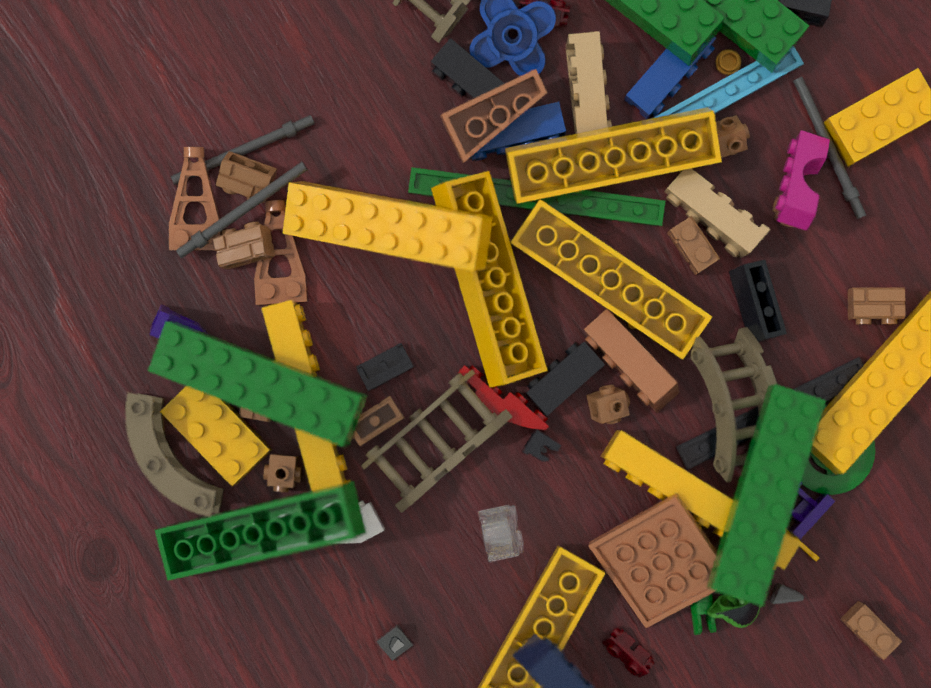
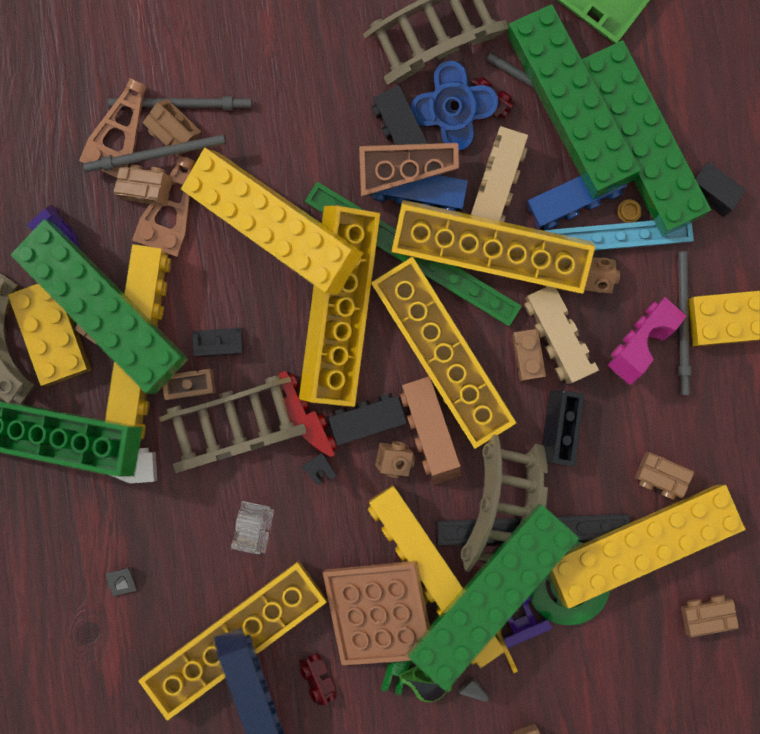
camera: 20 degrees right, 0 degrees up
medium nougat brick [263,454,302,492] -> none

